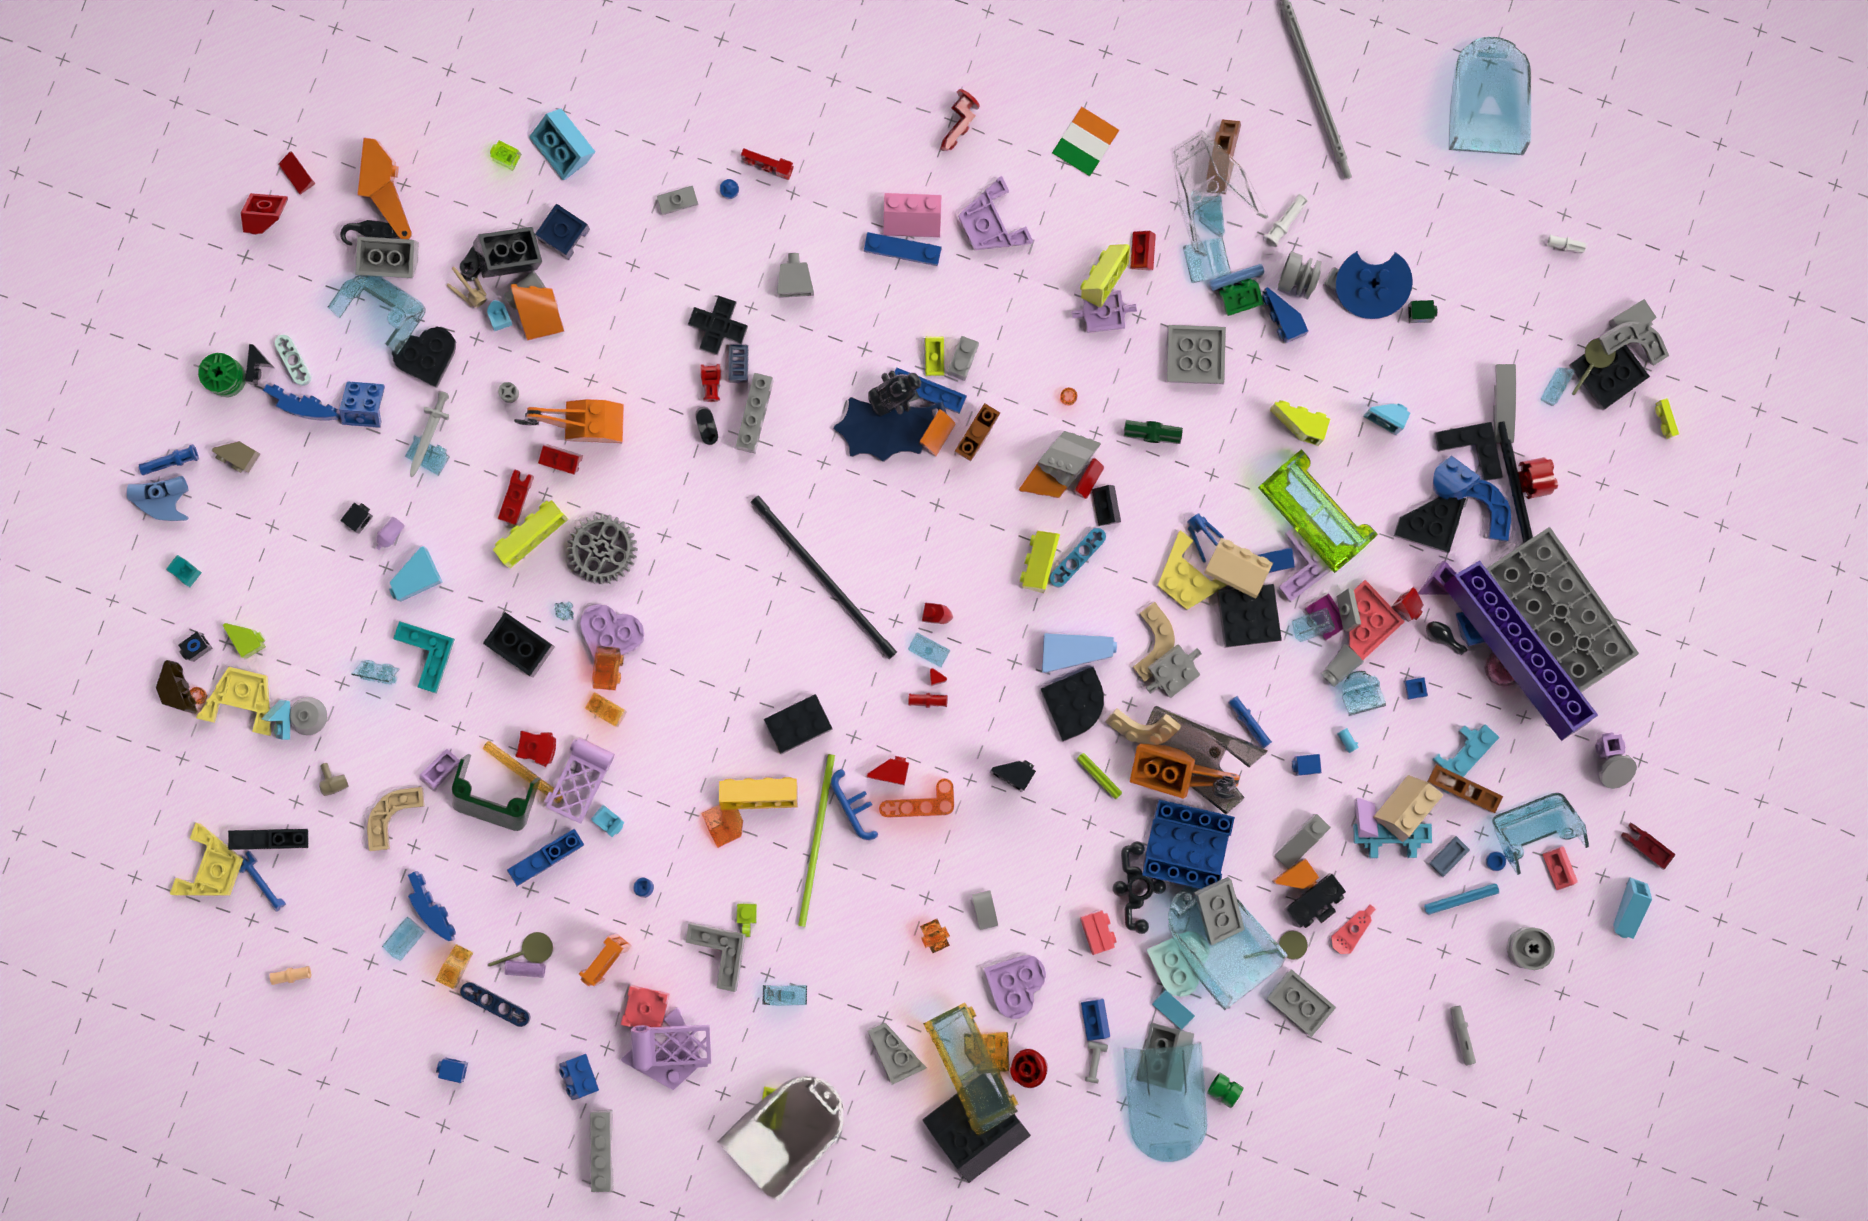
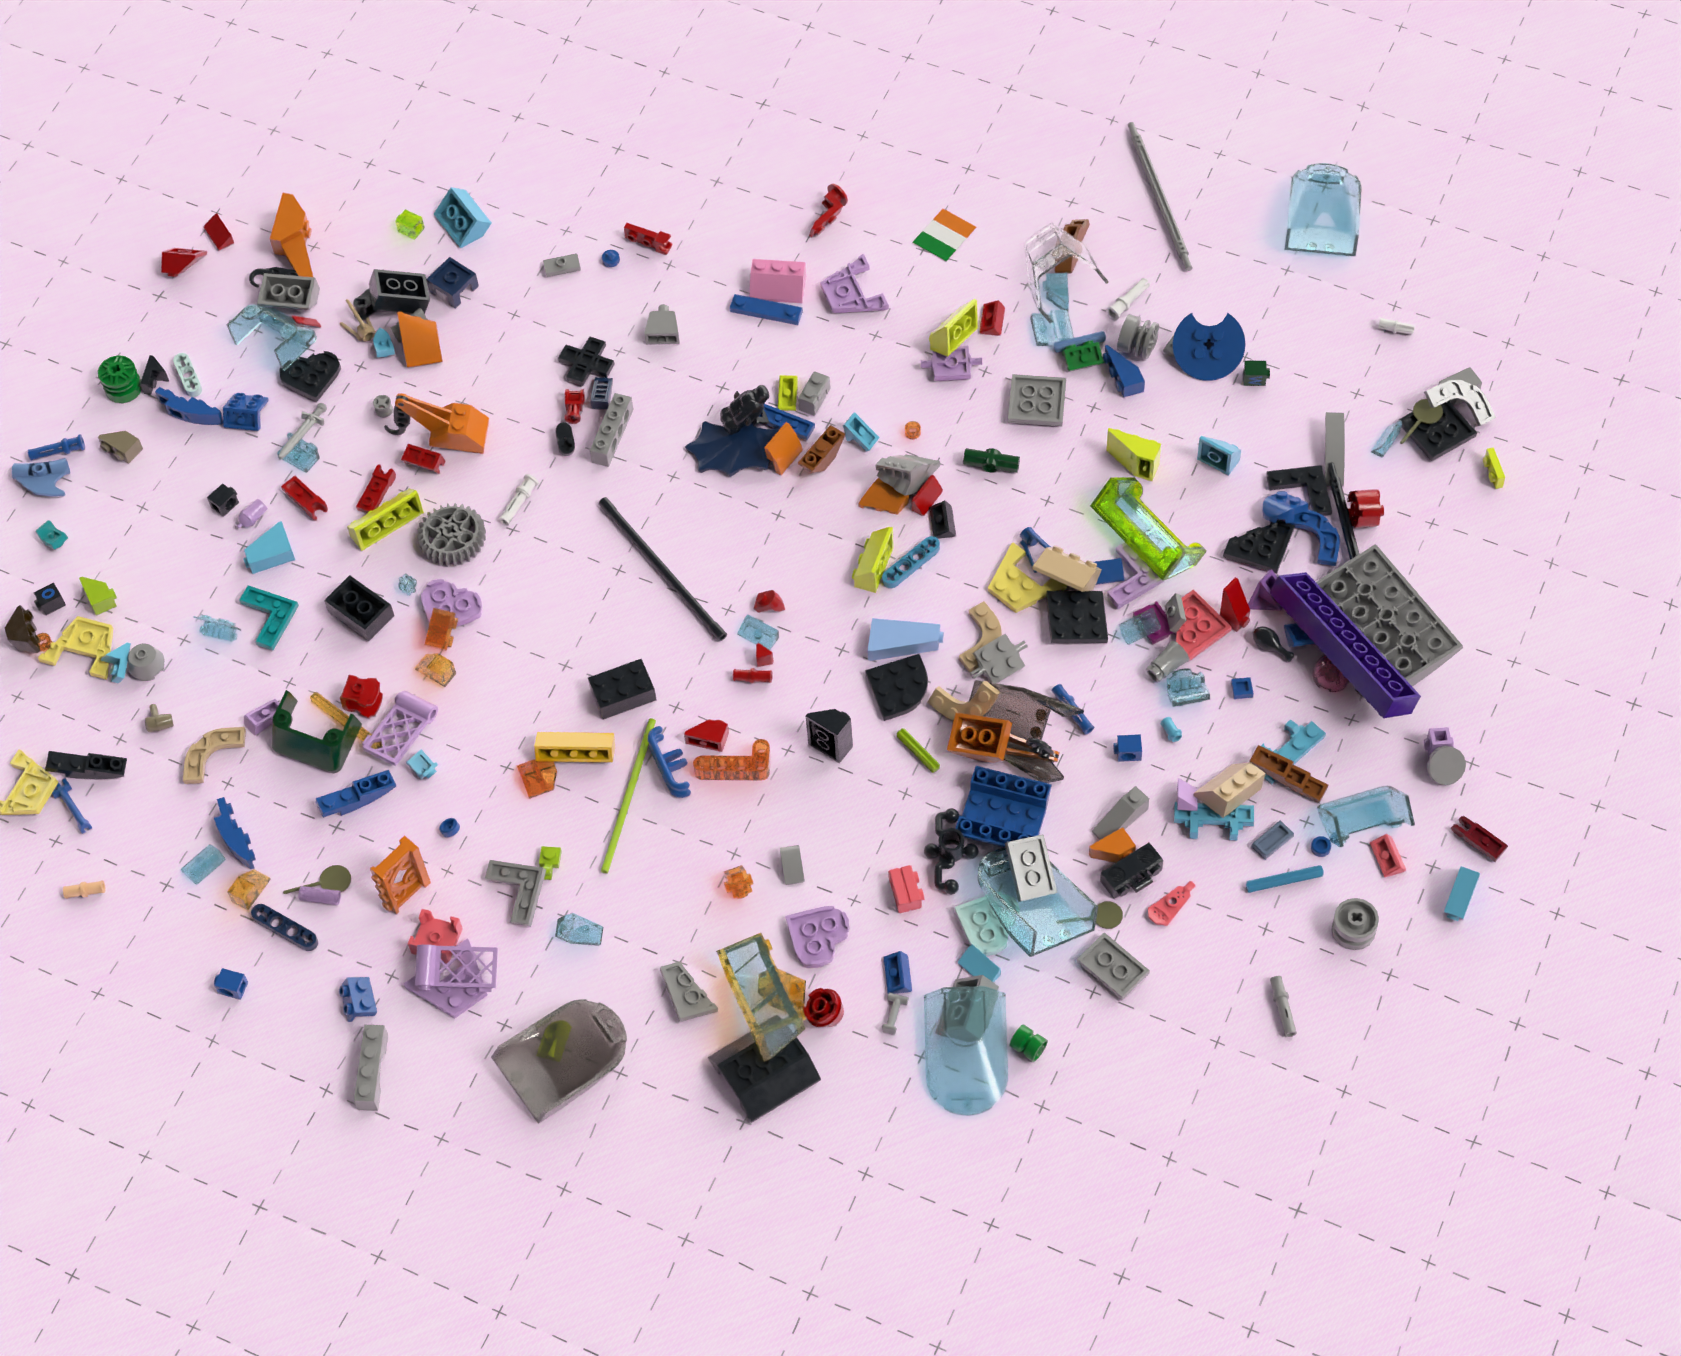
camera: 10 degrees right, 25 degrees down
none -> red plate [281,476,328,521]
none -> window [291,315,321,327]
none -> white pin [499,474,539,526]
none -> medium azure slope [843,412,880,452]

